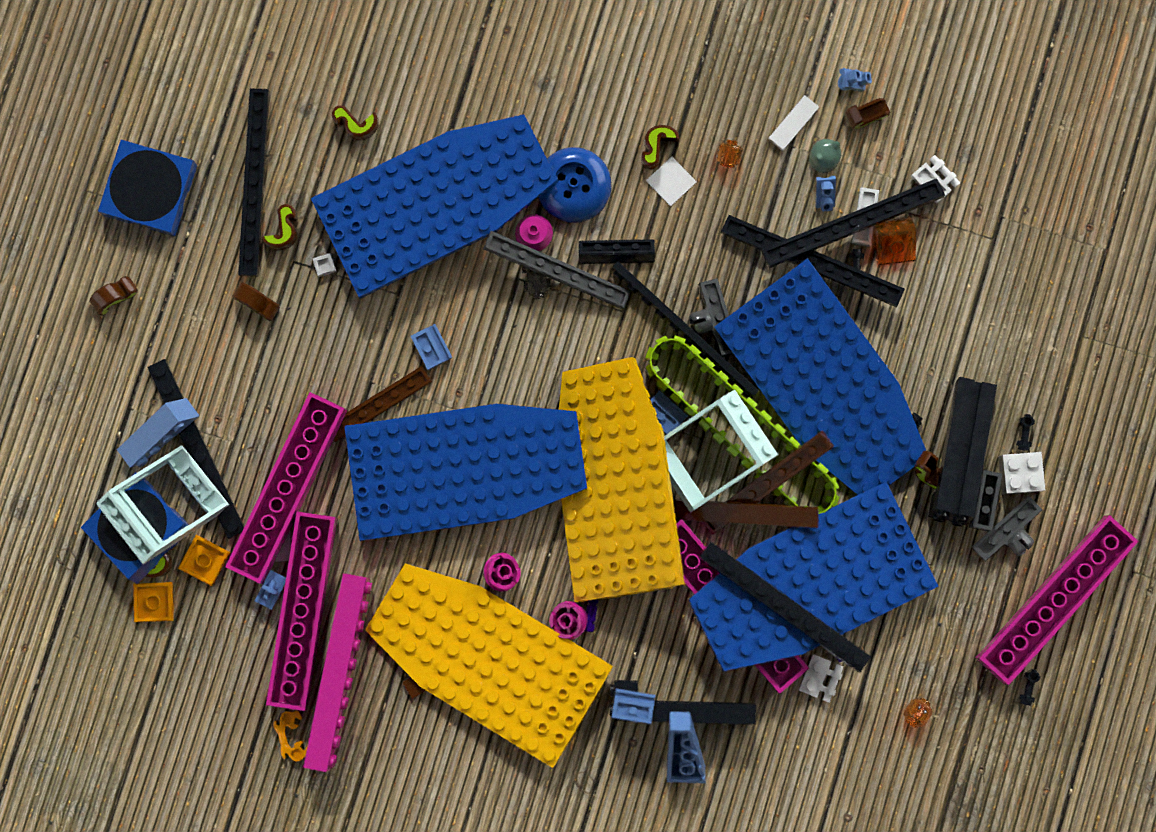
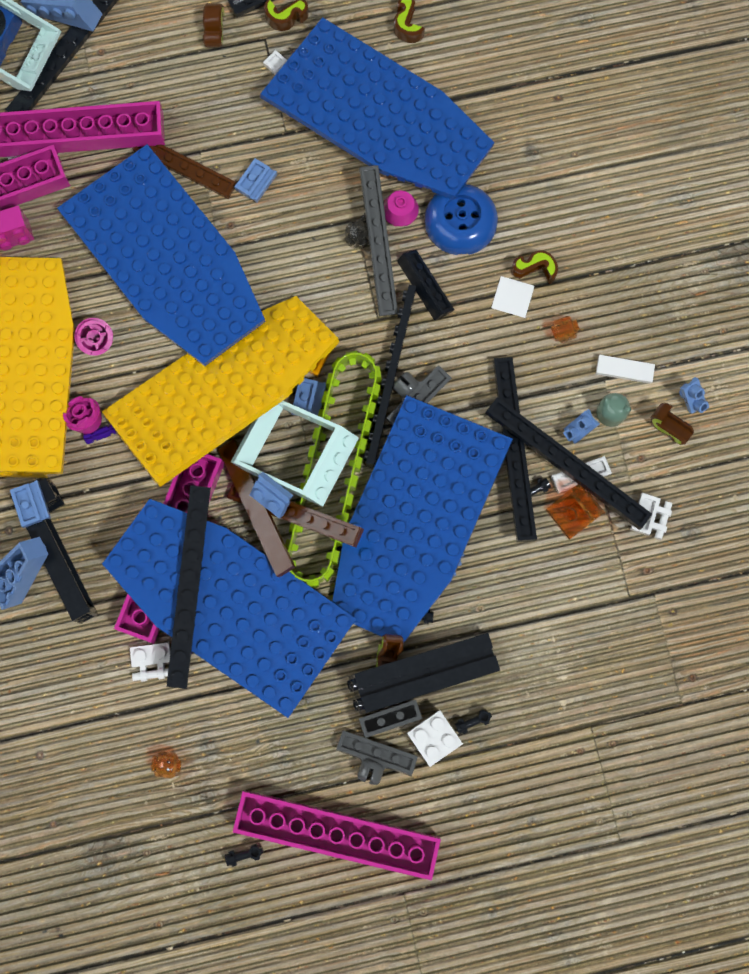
camera: 55 degrees right, 5 degrees down
none -> medium blue plate [250,472,293,518]

